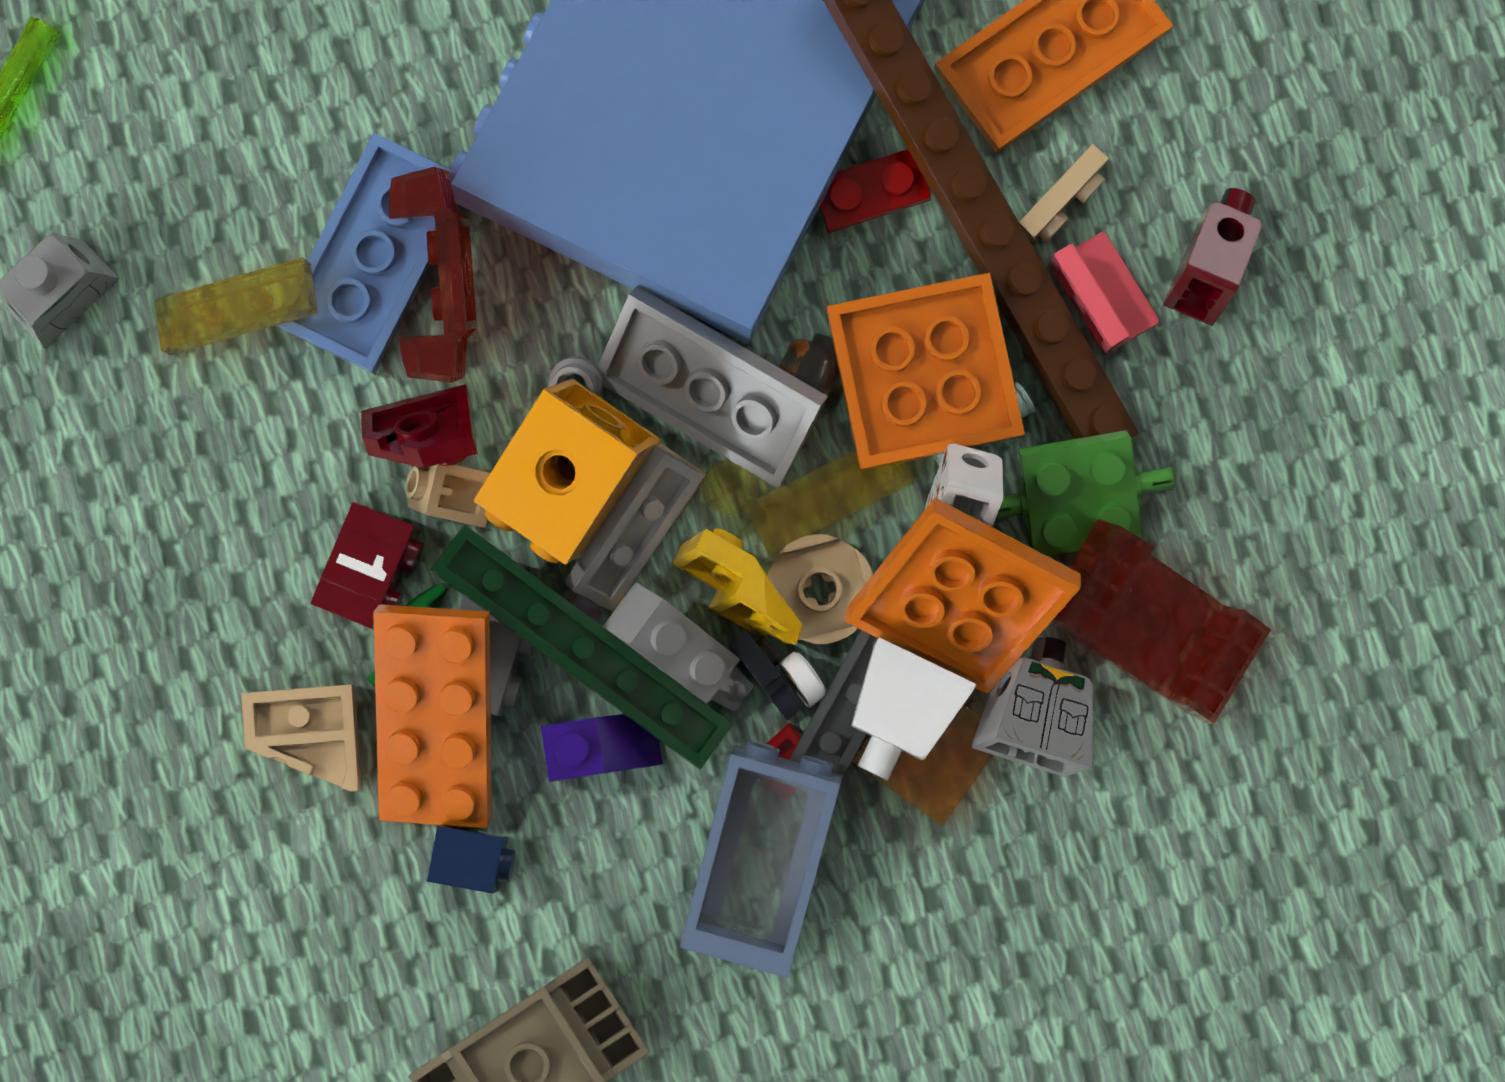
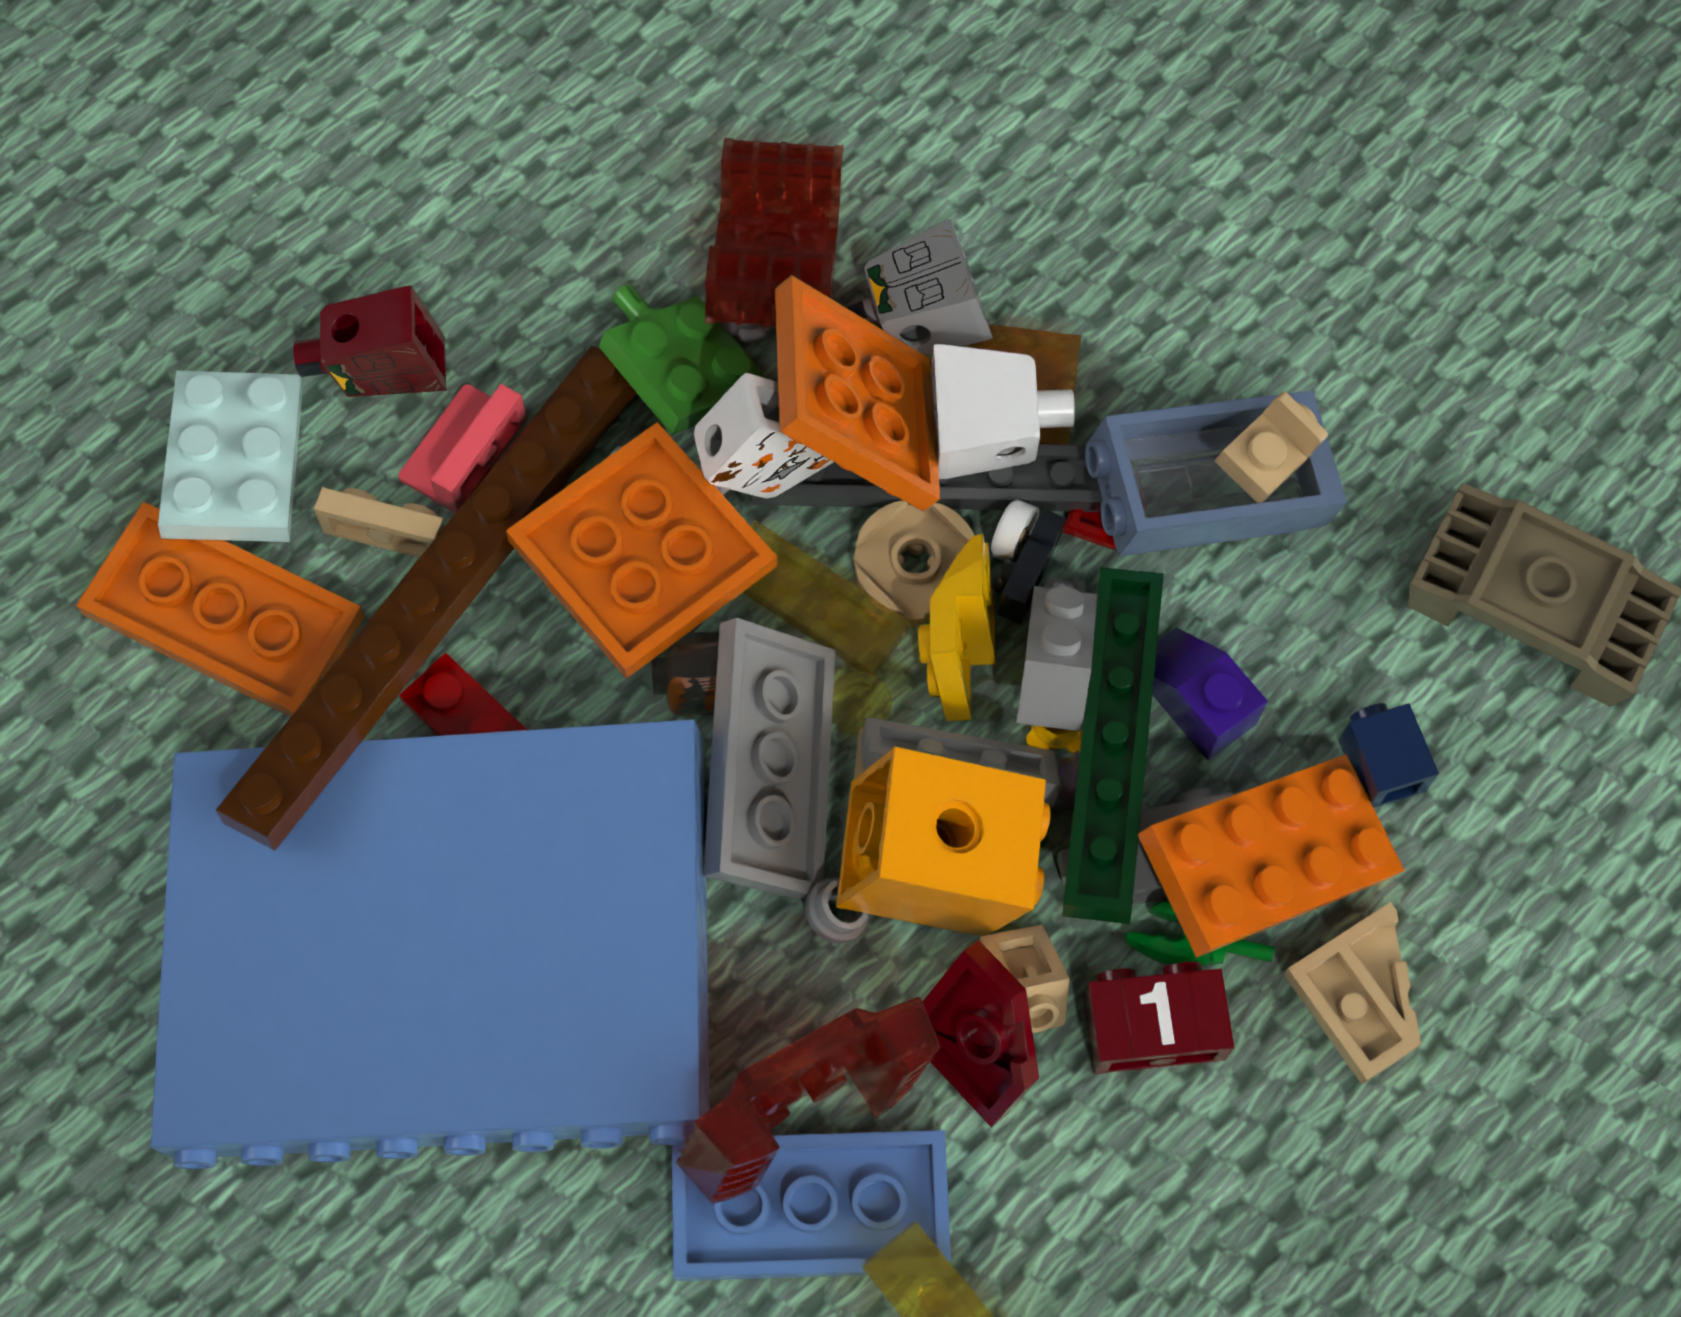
camera: 125 degrees left, 15 degrees down
none -> light aqua plate [158,370,303,542]
none -> tan bracket [1215,391,1328,503]

